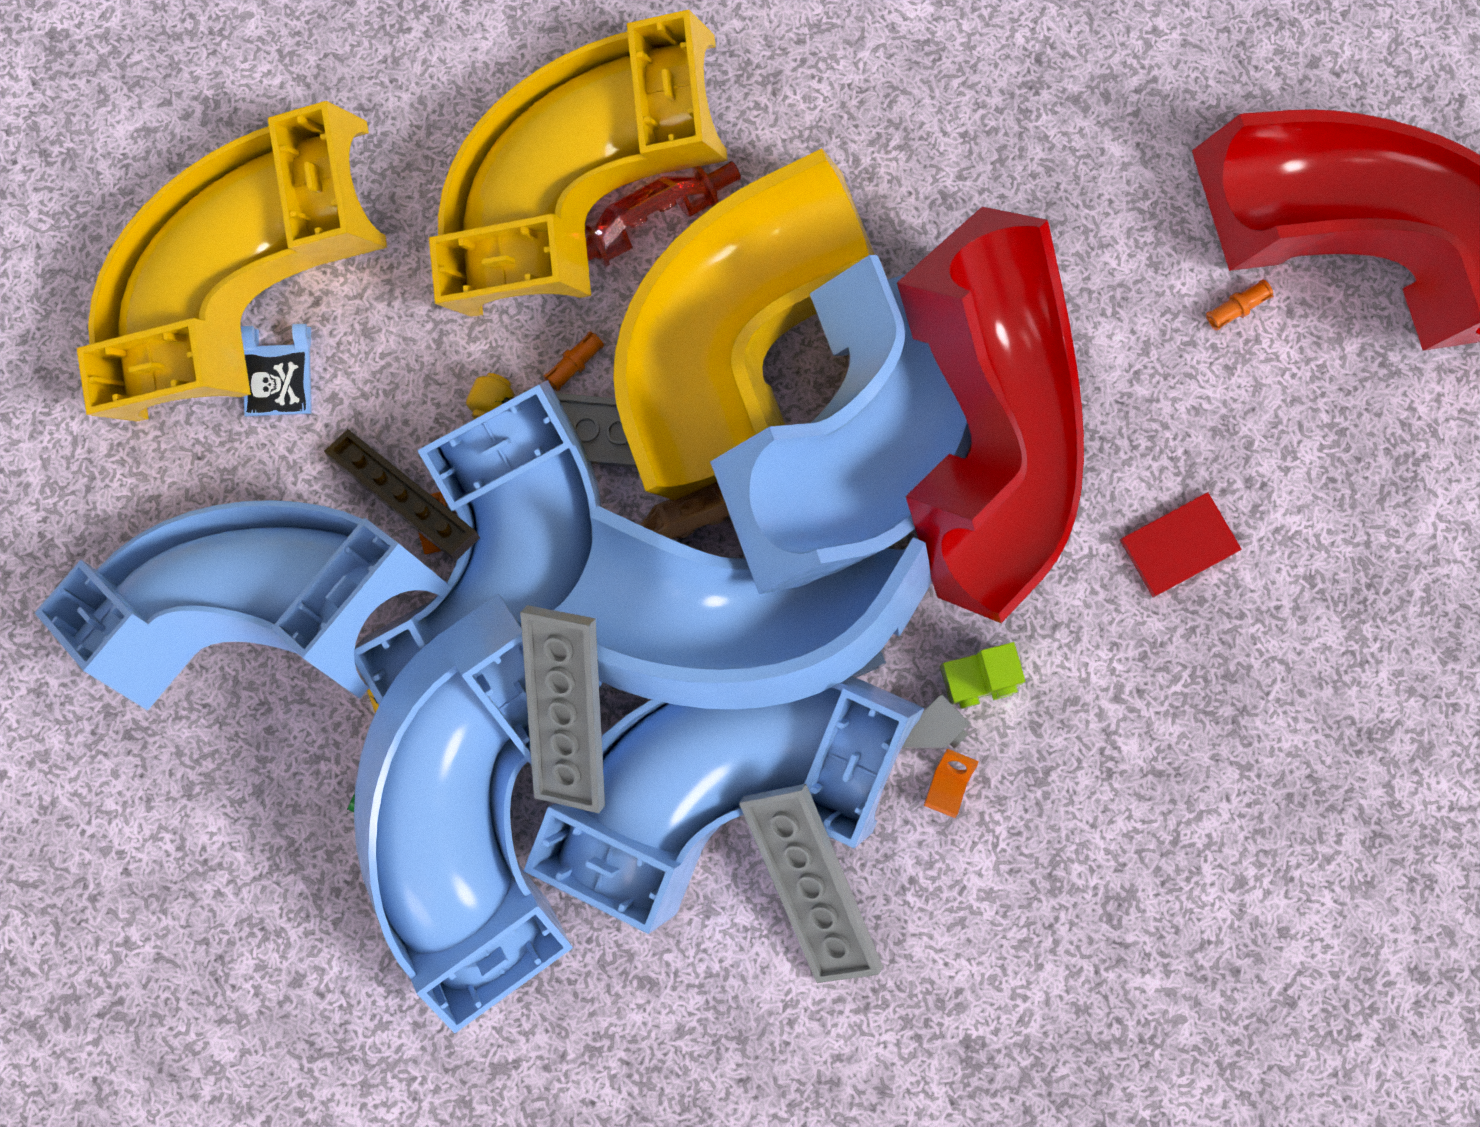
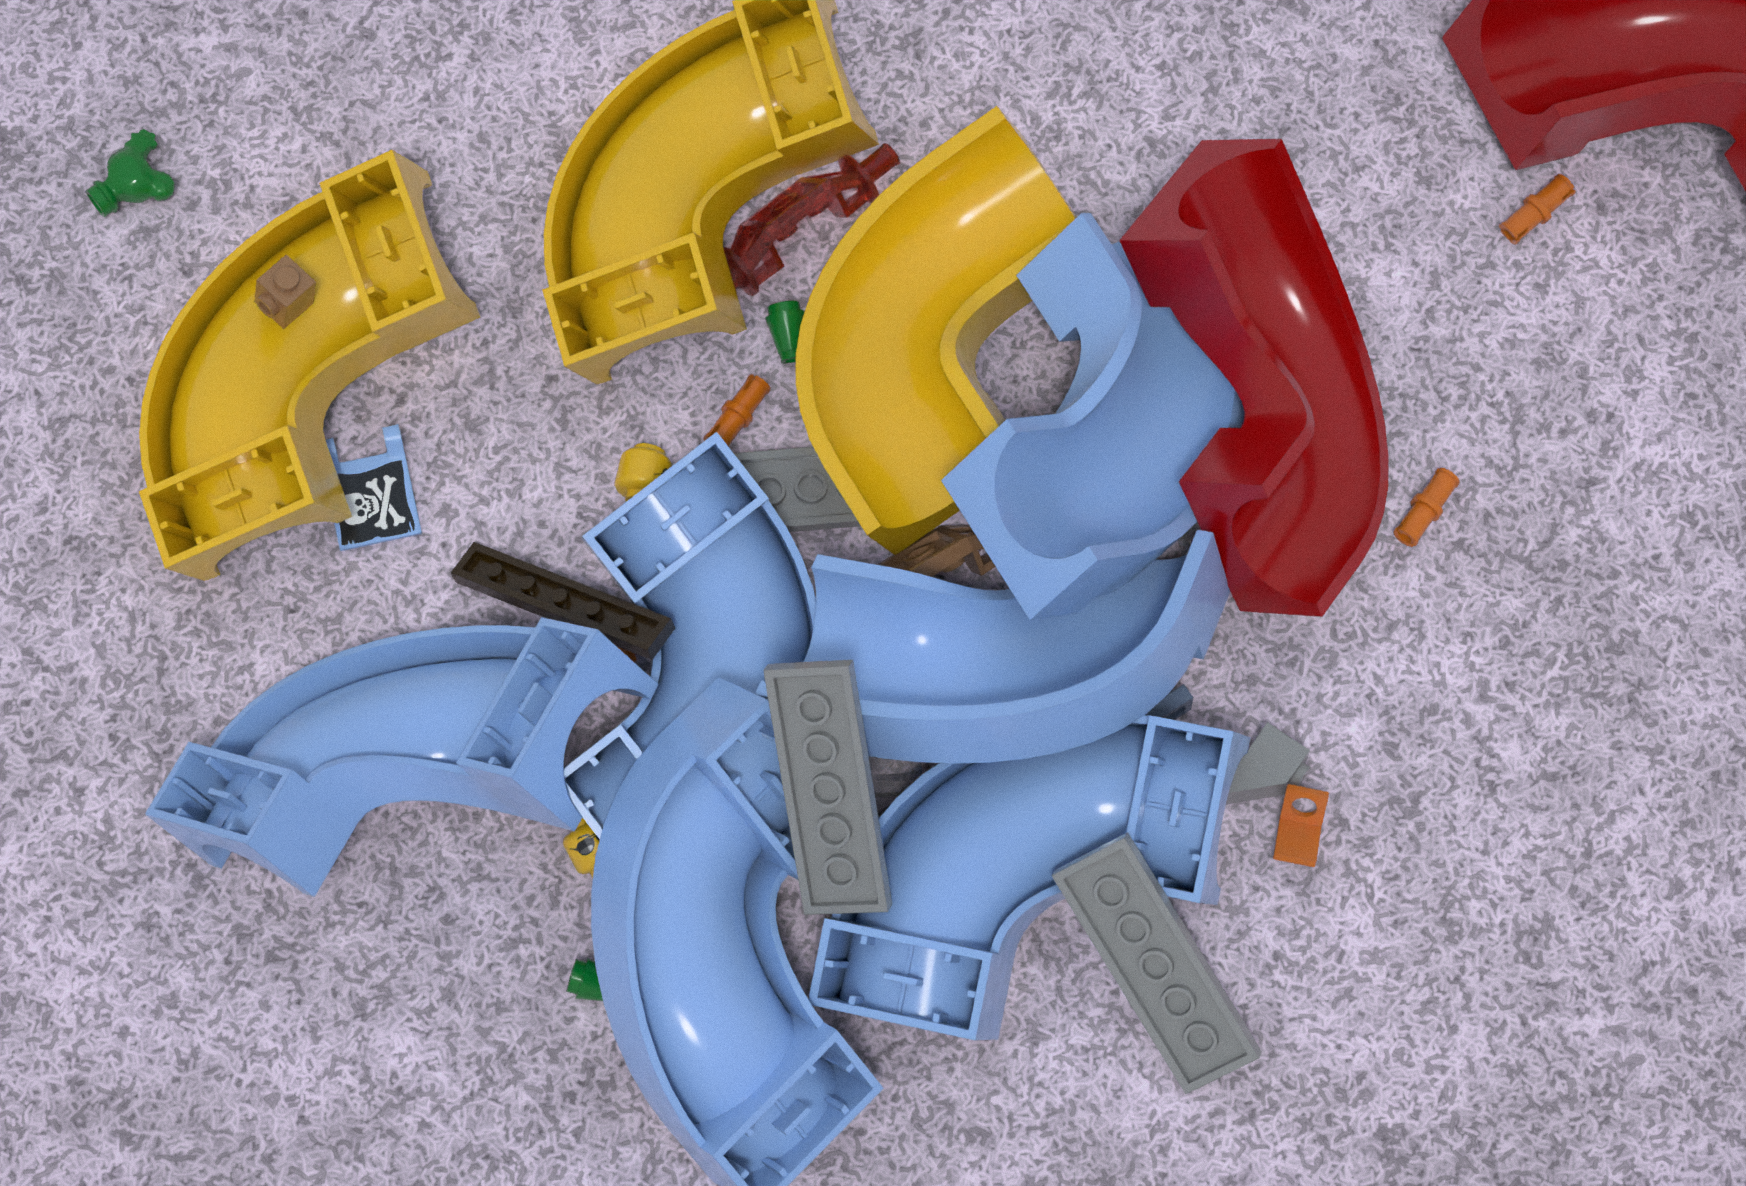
camera: 10 degrees left, 10 degrees down
lime brick [939,642,1026,709] -> none
red tile [1120,492,1242,598] -> none
none -> green animal [85,129,175,217]
none -> medium nougat brick [254,255,316,329]
none -> green cone [765,301,805,364]
none -> orange pin [1393,468,1460,547]

